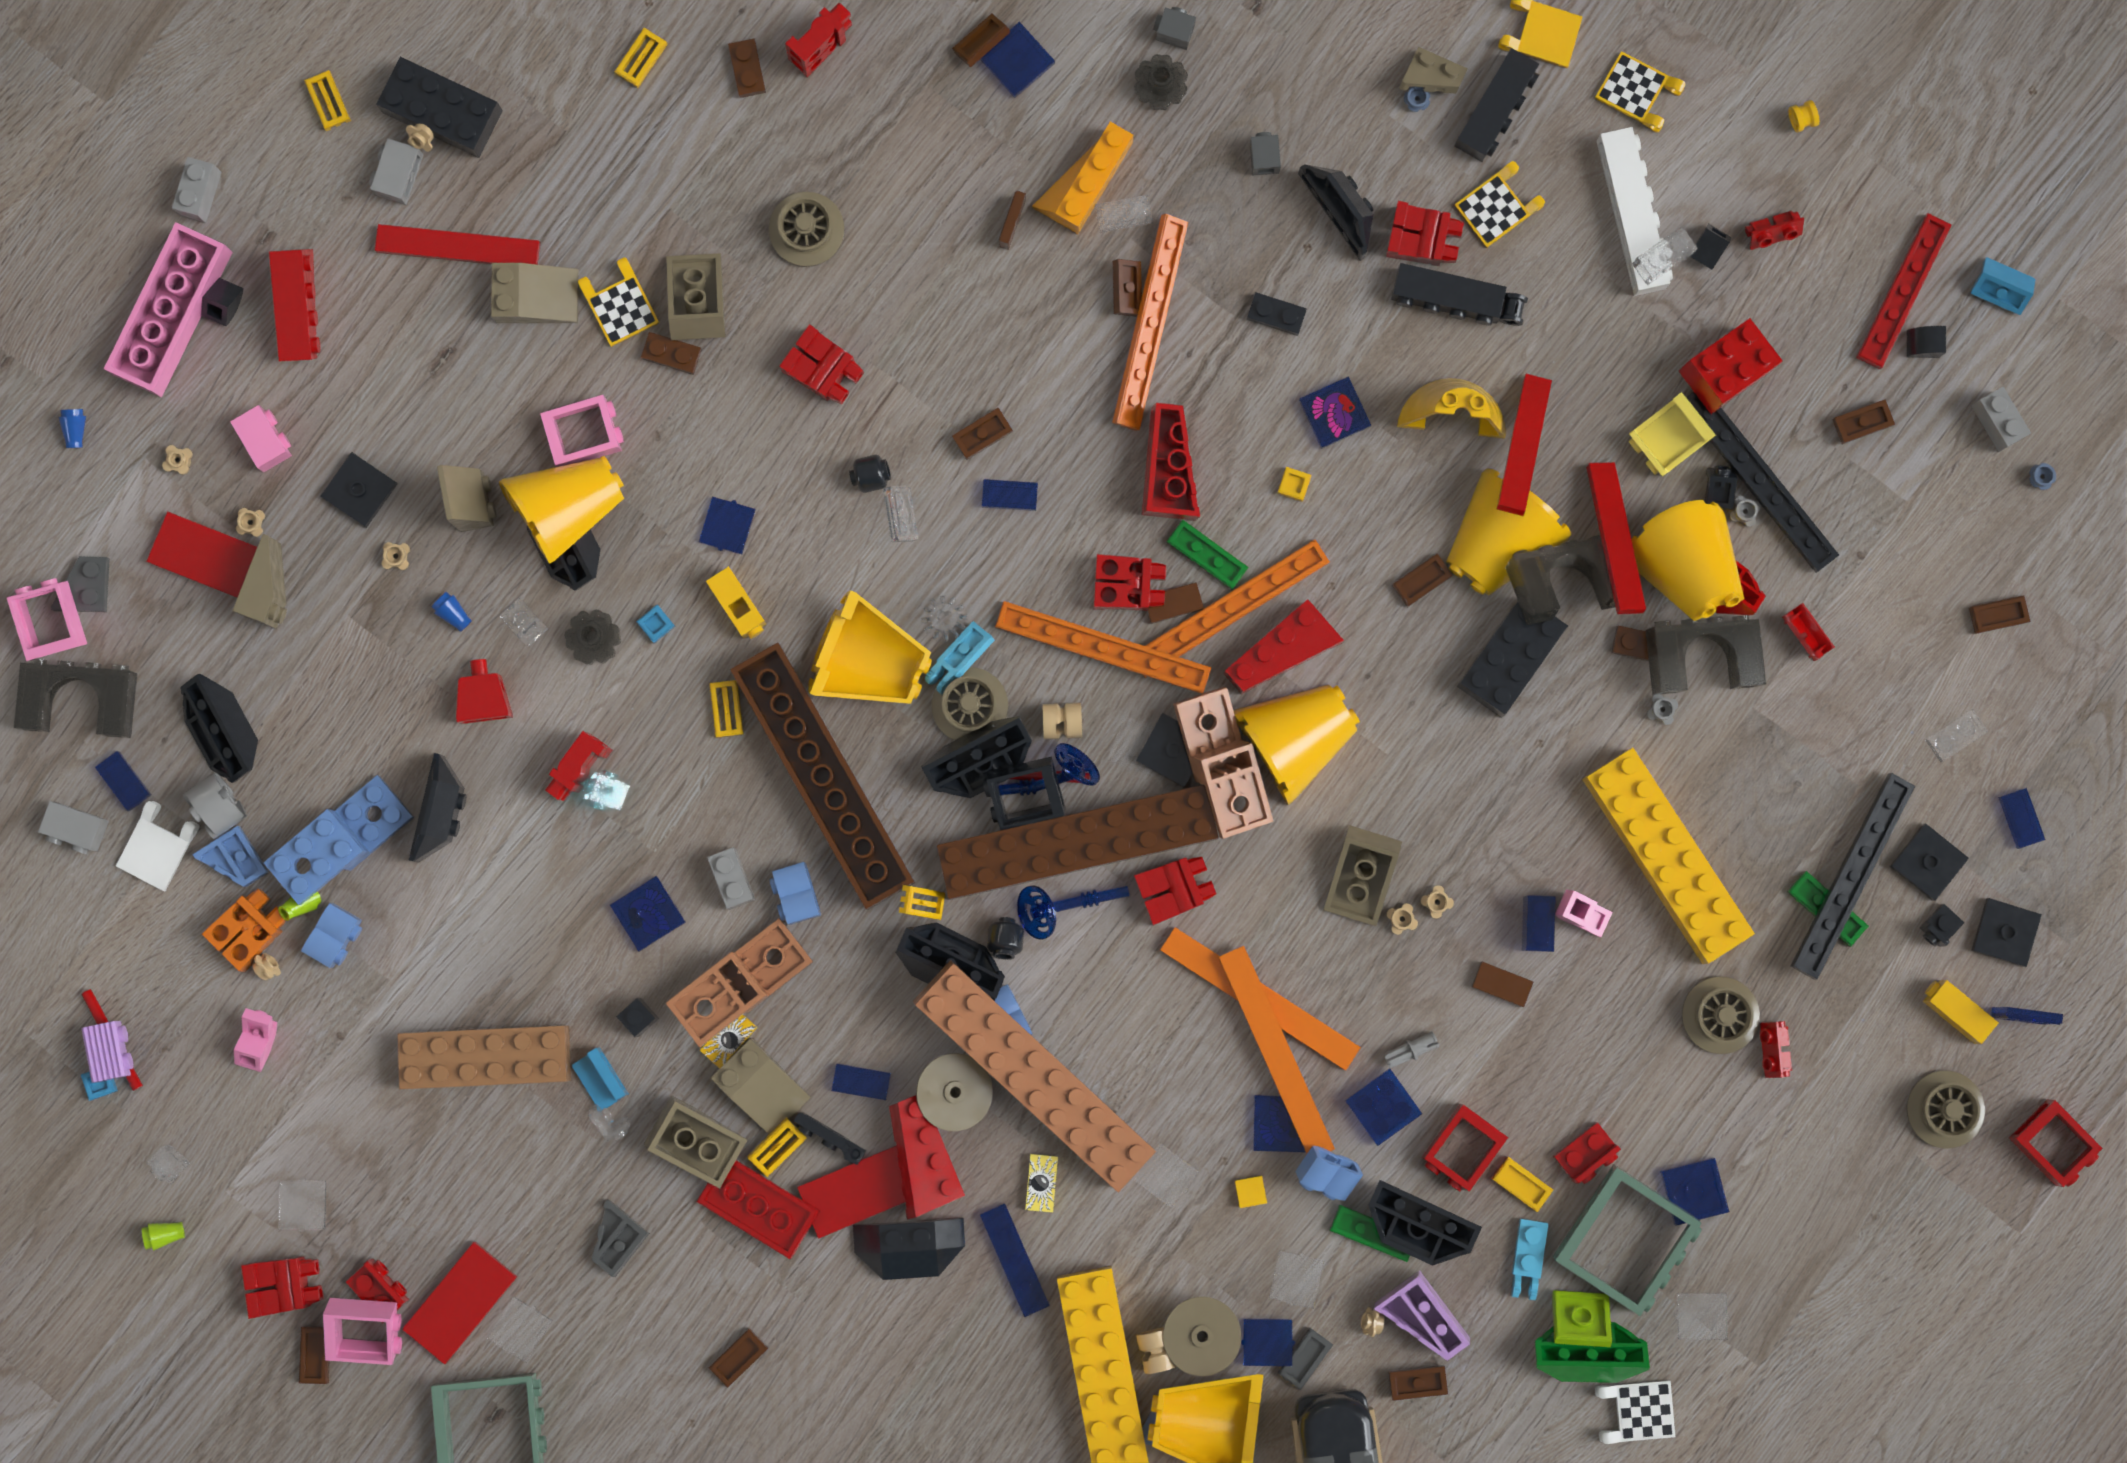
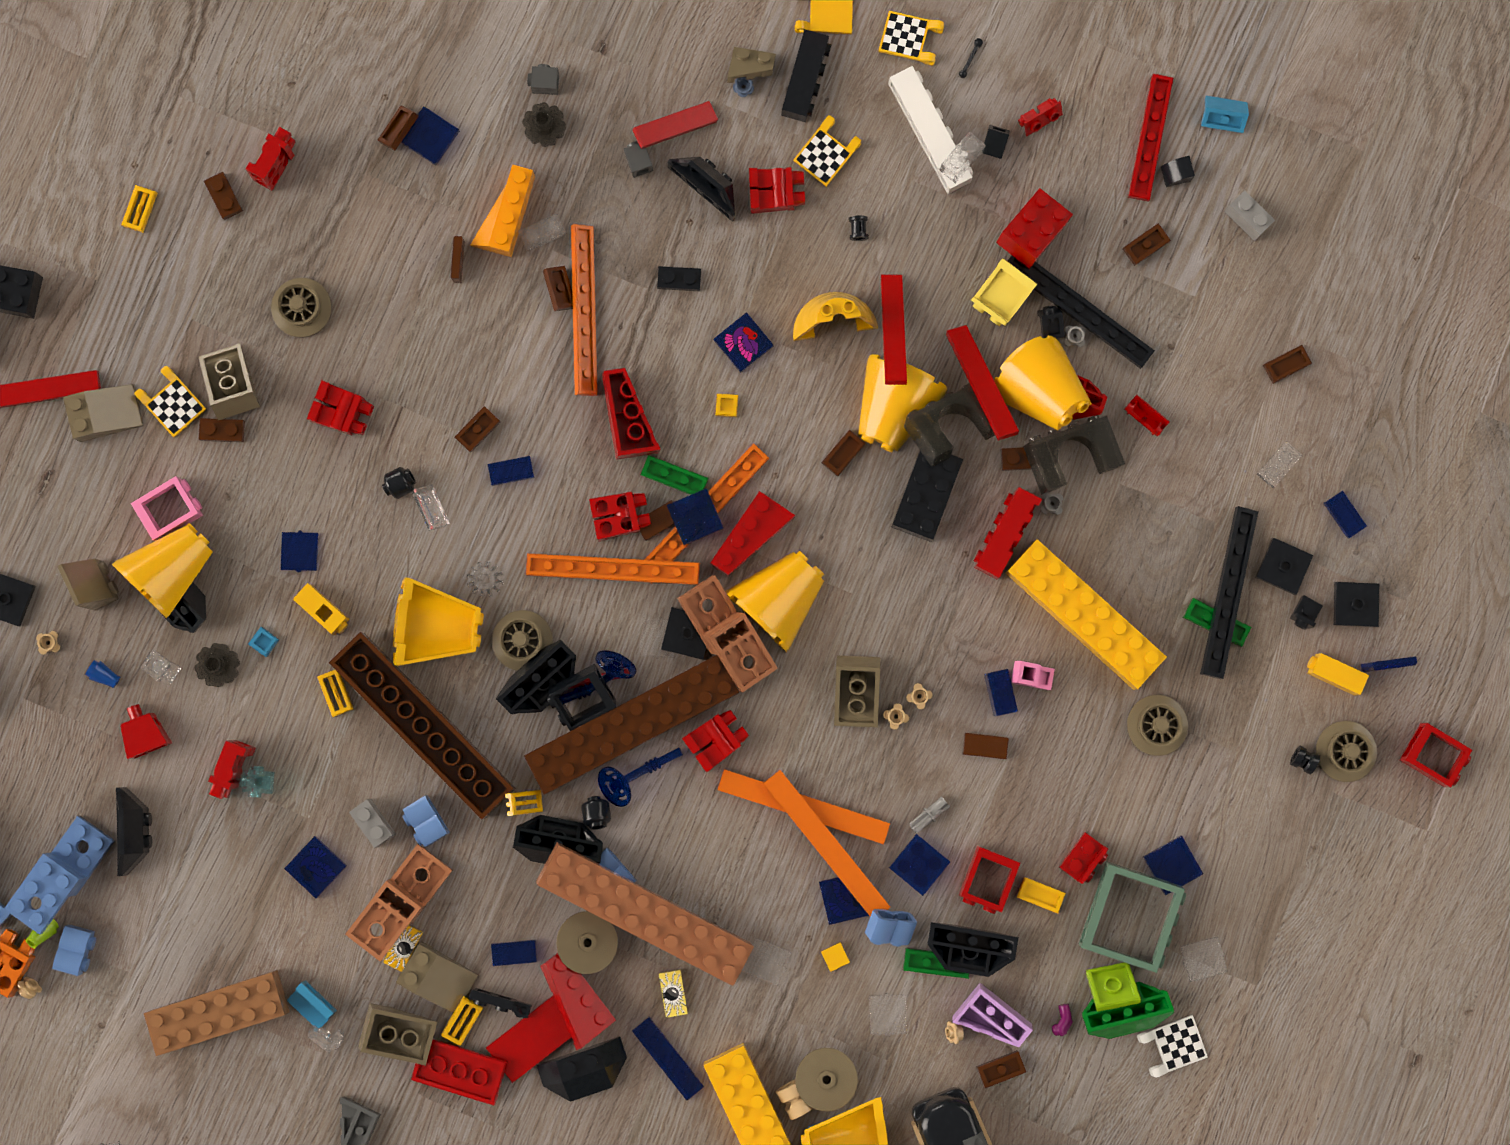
camera: 20 degrees left, 0 degrees up
bright pink brick [234,1008,277,1072] -> none
black brick [616,998,659,1037] -> none
medium azure hinge [925,621,995,695] -> none
tan wheel [1043,703,1082,739] -> none
clear blue piece [1241,1319,1295,1366] -> none
dark grey tile [1278,1328,1333,1390] -> none
black brick [1391,263,1507,326] -> none
medium azure hinge [1511,1219,1548,1300] -> none
red hinge [1760,1021,1792,1078] -> none
yellow wheel [1788,100,1820,133] -> none
sand blue plate [2029,463,2056,490] -> none
none -> red tile [632,101,718,149]
none -> clear blue plate [667,488,724,545]
none -> black hinge [959,38,983,78]
none -> red wedge [973,487,1042,580]
none -> magenta arm [1052,1003,1073,1036]
none -> black wheel [1290,745,1320,775]

